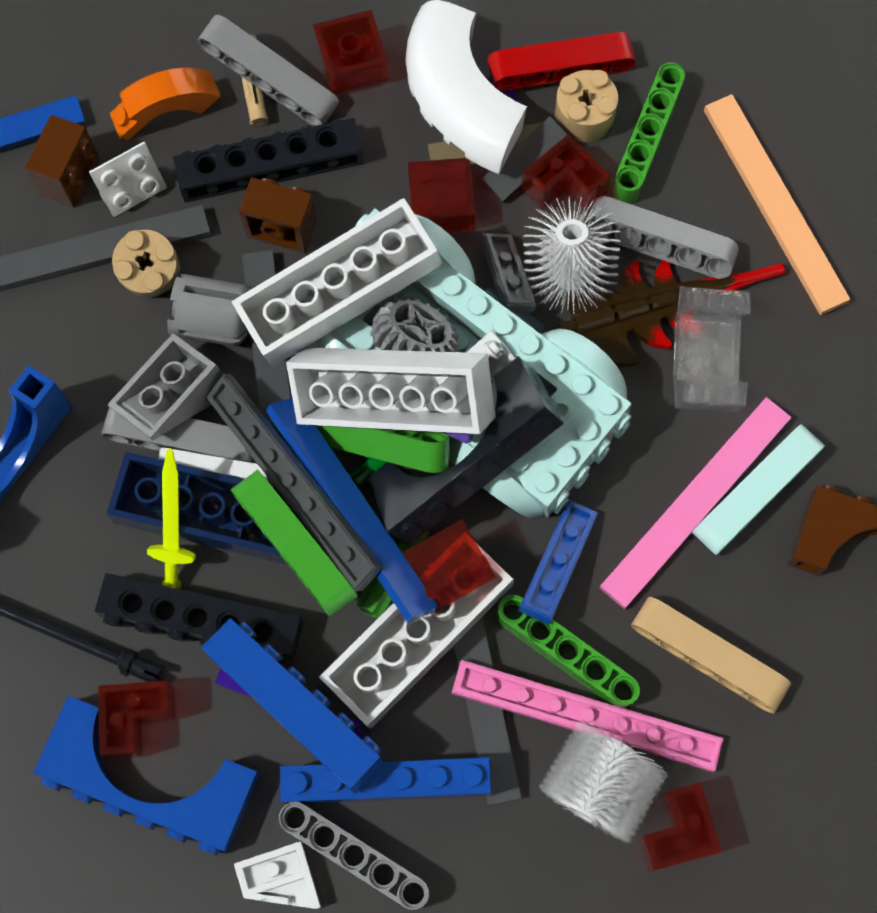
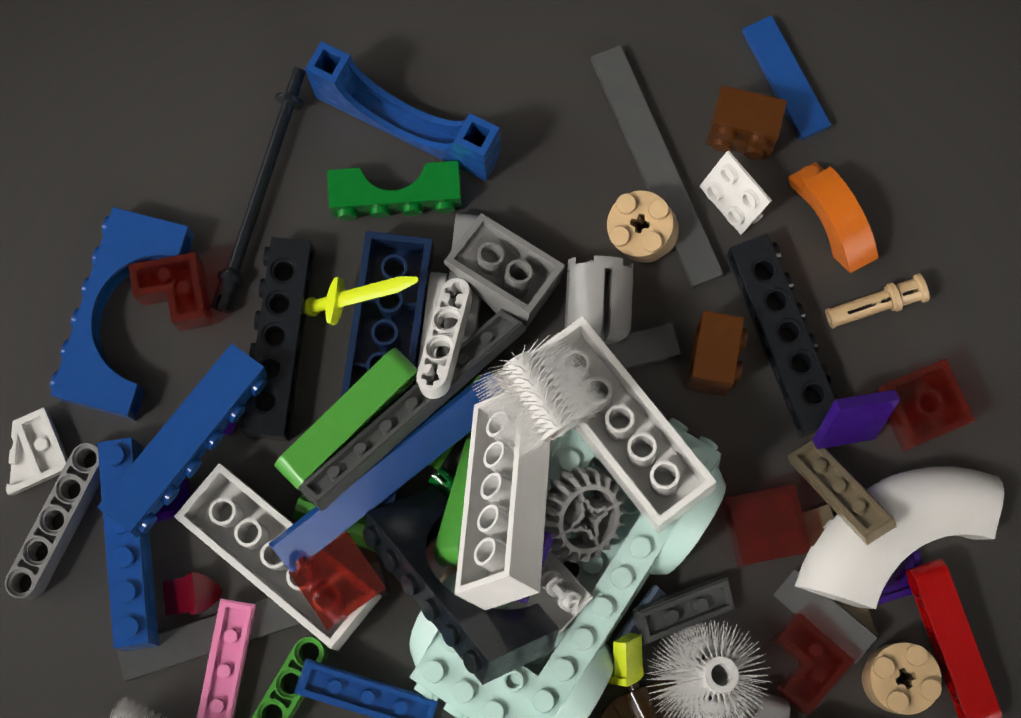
camera: 85 degrees right, 5 degrees up
light grey beam [197,15,339,125] -> none
none -> dark red tile [163,572,222,616]
none -> green arch [327,161,462,221]
none -> white beam [416,278,473,399]
none -> white piece [473,333,606,458]
none -> neon yellow tile [608,633,644,687]
none -> dark tan tile [787,440,897,545]
none -> dark purple tile [812,390,900,449]

